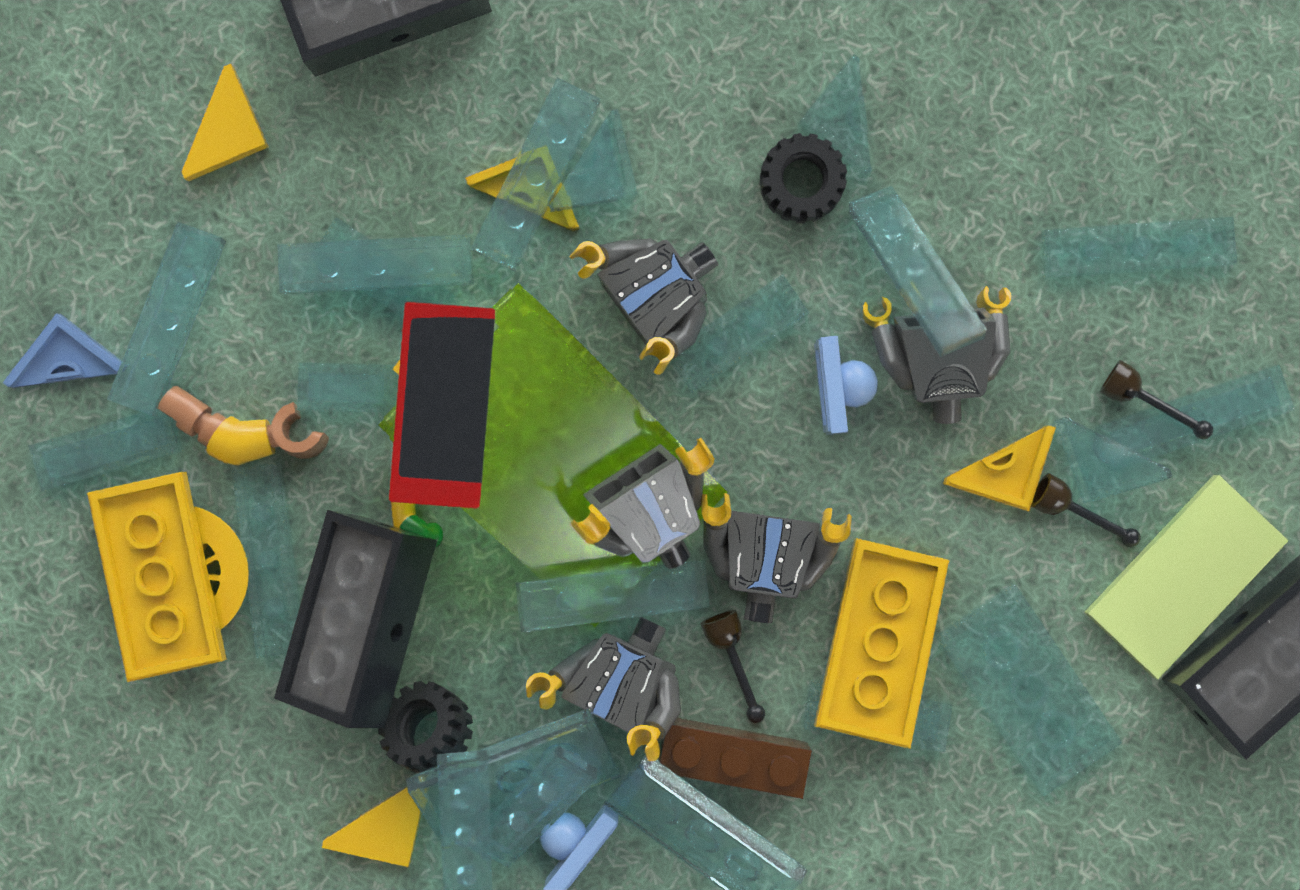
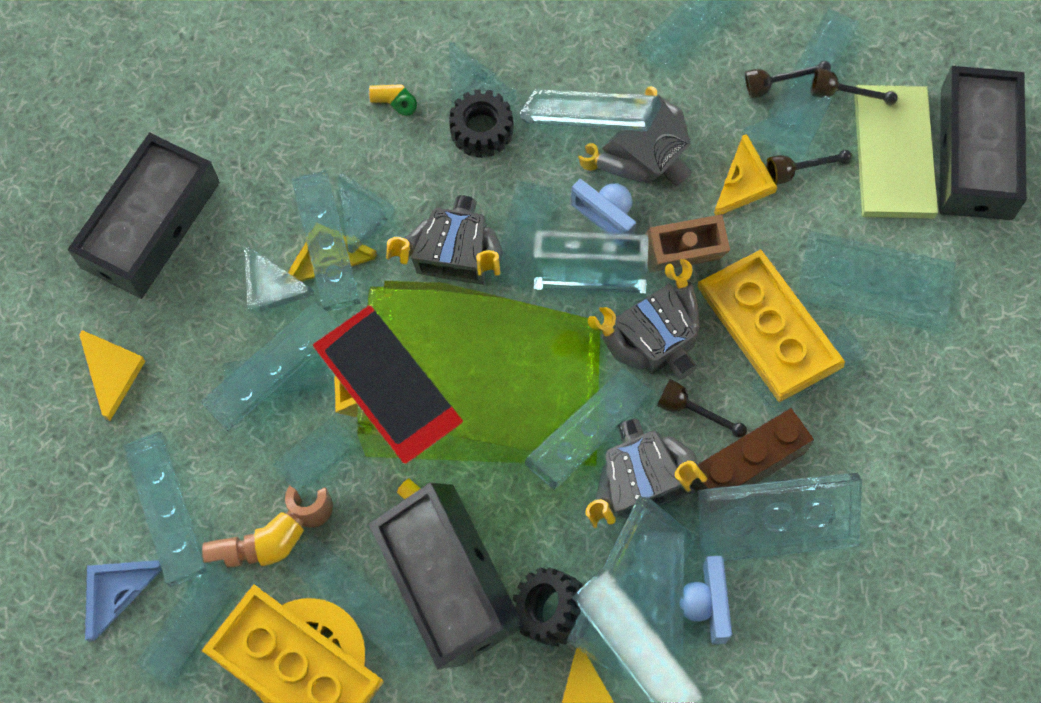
camera: 40 degrees left, 20 degrees down
torso [570,438,715,569] -> none
none -> clear light blue tile [244,247,314,313]
none -> arm [369,84,417,116]
none -> clear light blue brick [533,231,648,293]
none -> medium nougat brick [642,214,730,273]
none -> hinge [810,68,898,105]

